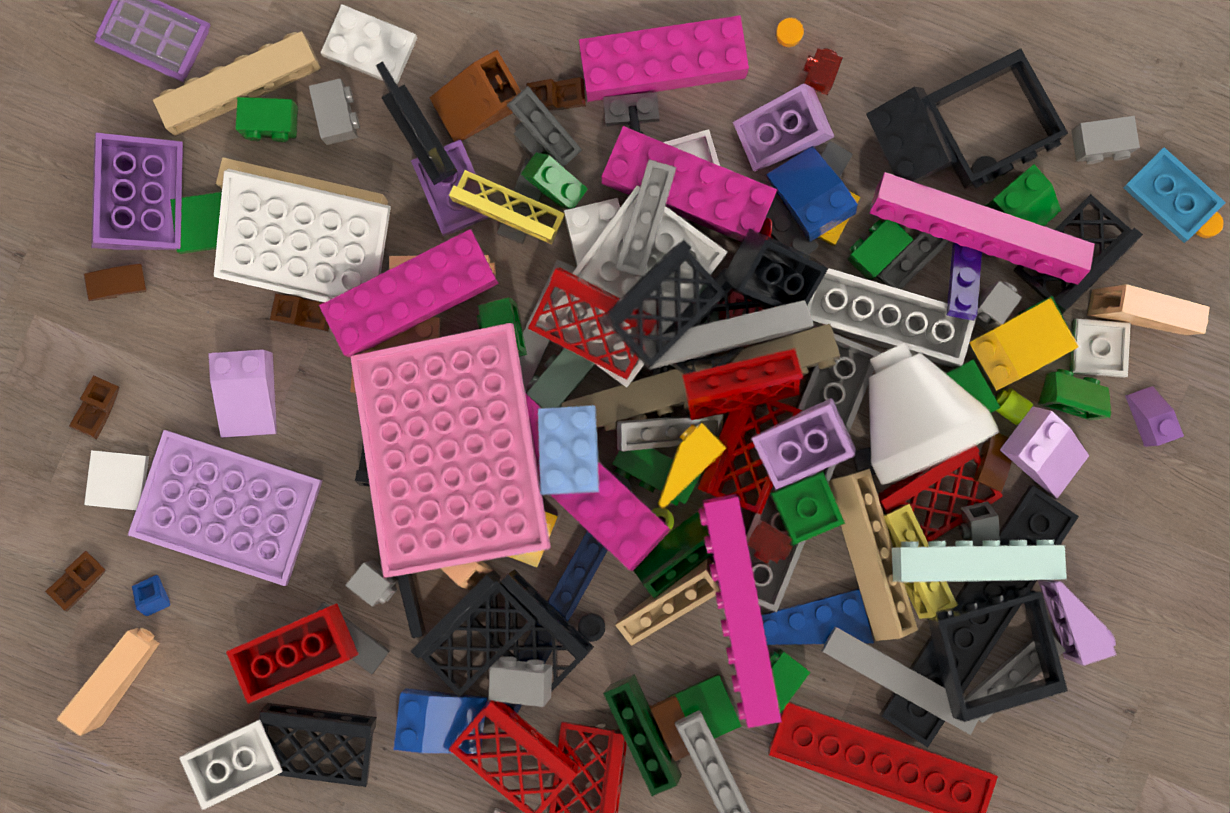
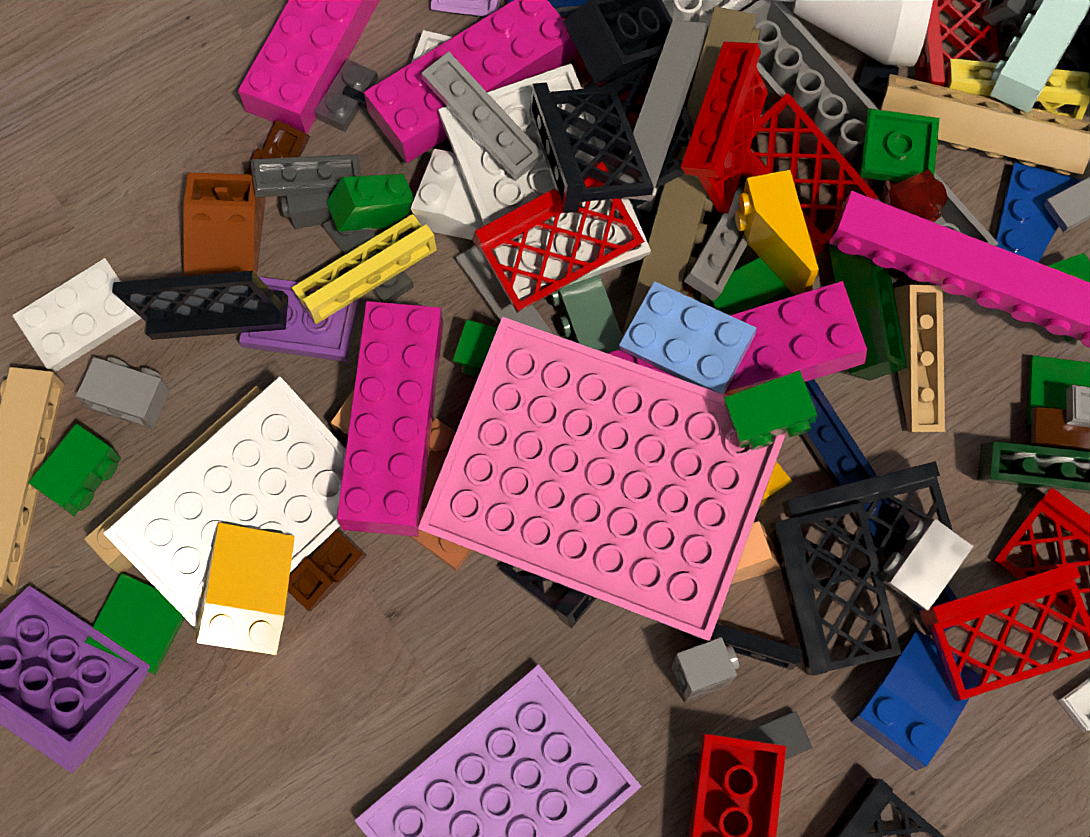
camera: 55 degrees left, 15 degrees down
reddish brown slope [84,264,146,302] -> none
lavender slope [209,350,277,438] -> none
black tile [578,613,605,642] -> none
lavender slope [752,398,856,489] -> none
none -> yellow slope [194,522,295,655]
none -> green brick [724,370,817,451]

